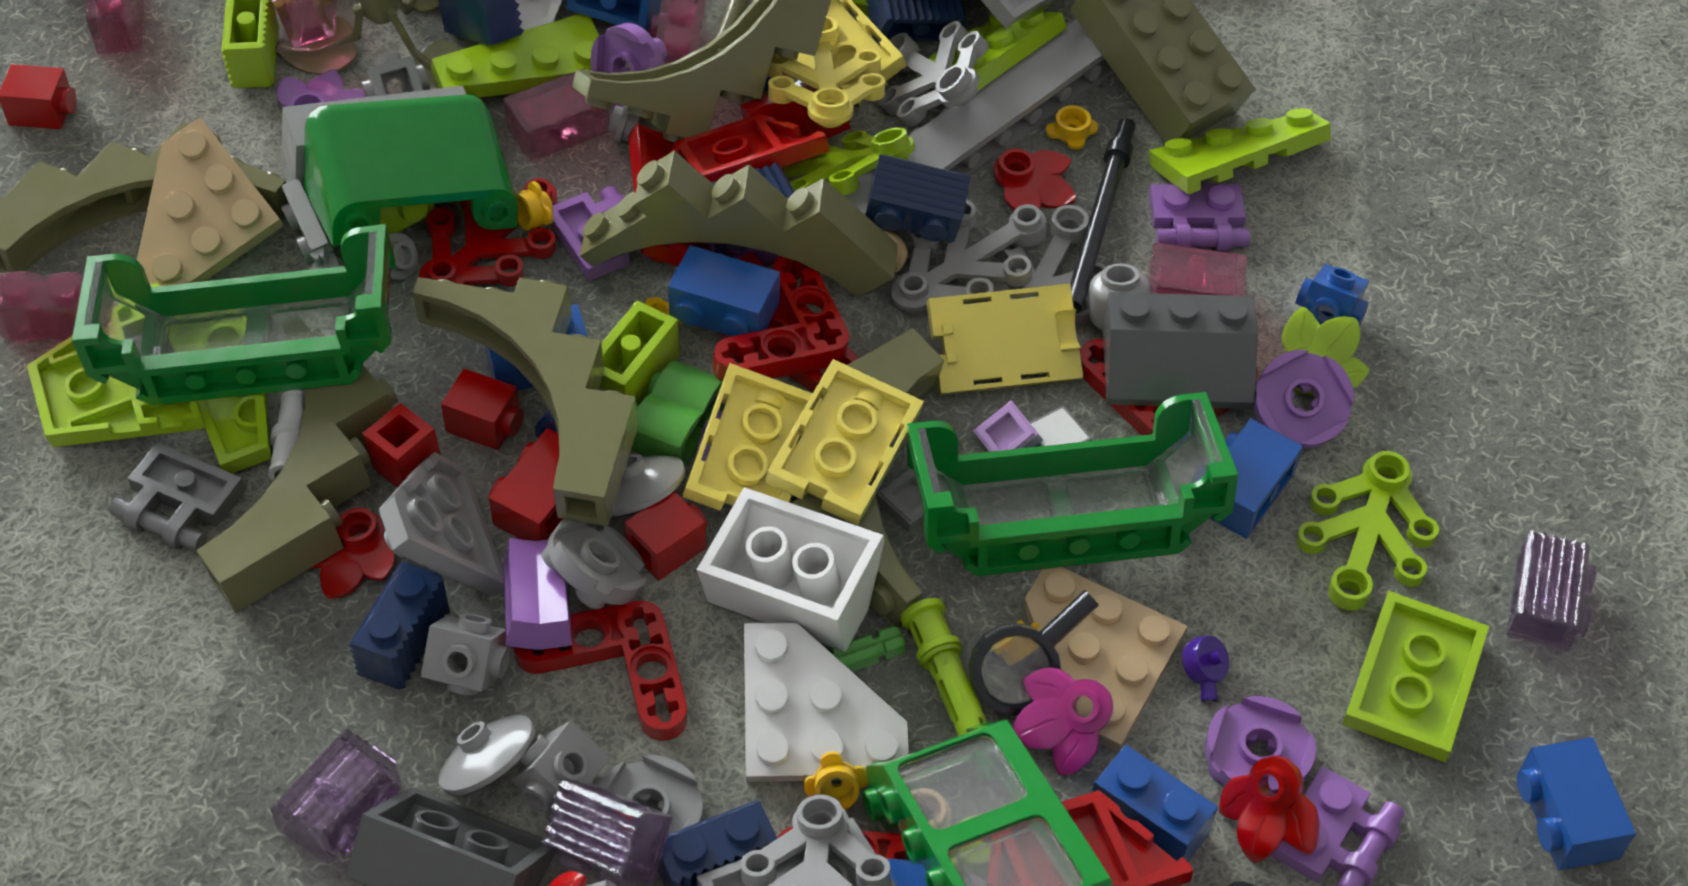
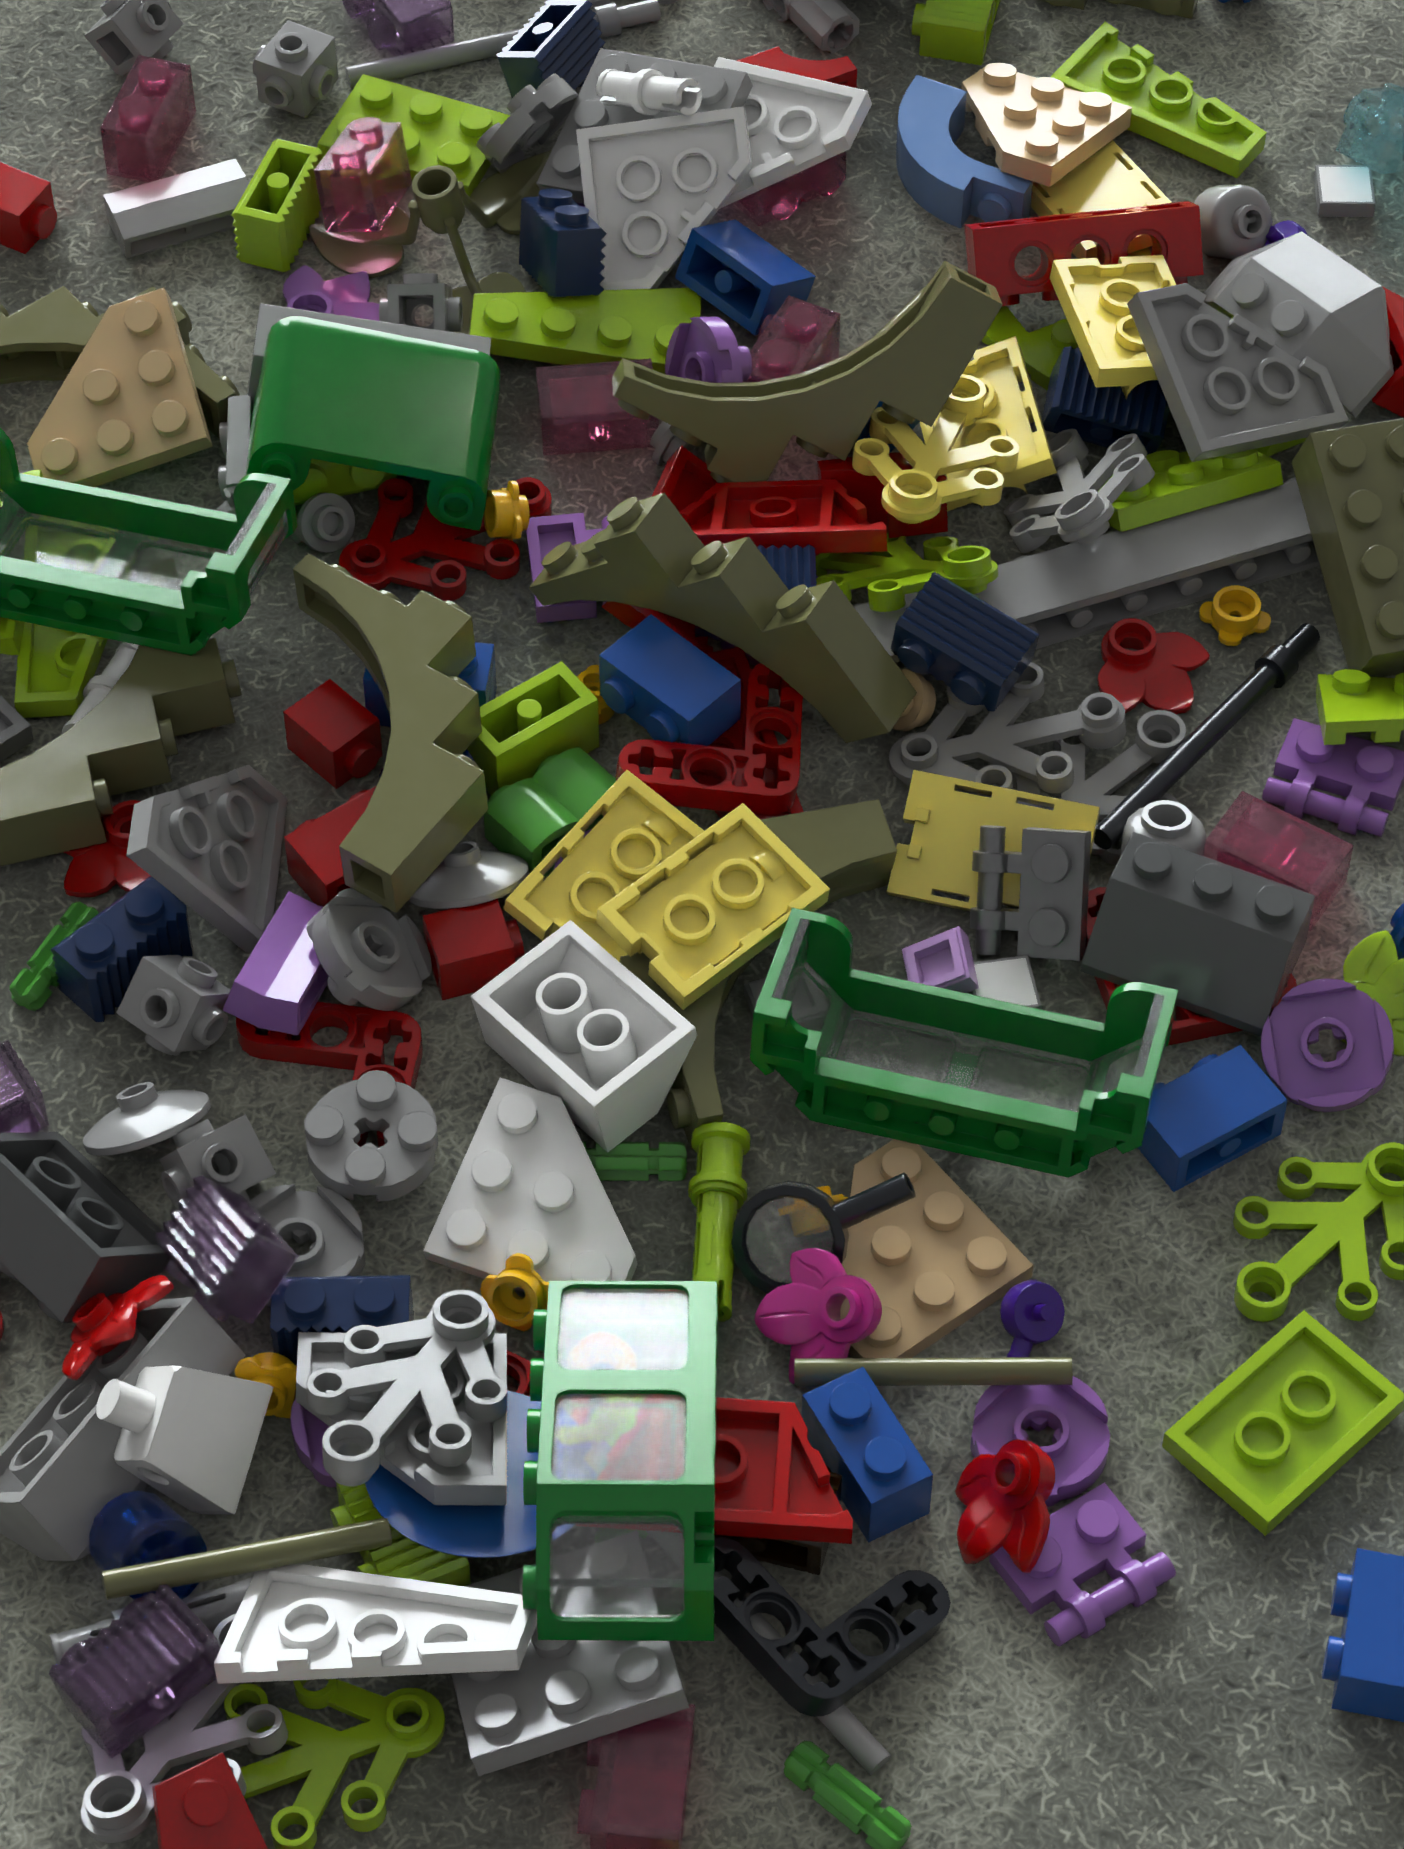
camera: 25 degrees right, 0 degrees up
red brick [362,403,441,488] -> none
none -> bright green axle [9,901,99,1011]
none -> light grey piece [103,159,249,259]
none -> light grey plate [304,1070,438,1202]
none -> olive bar [794,1357,1073,1386]
none -> flat silver plate [970,825,1091,961]

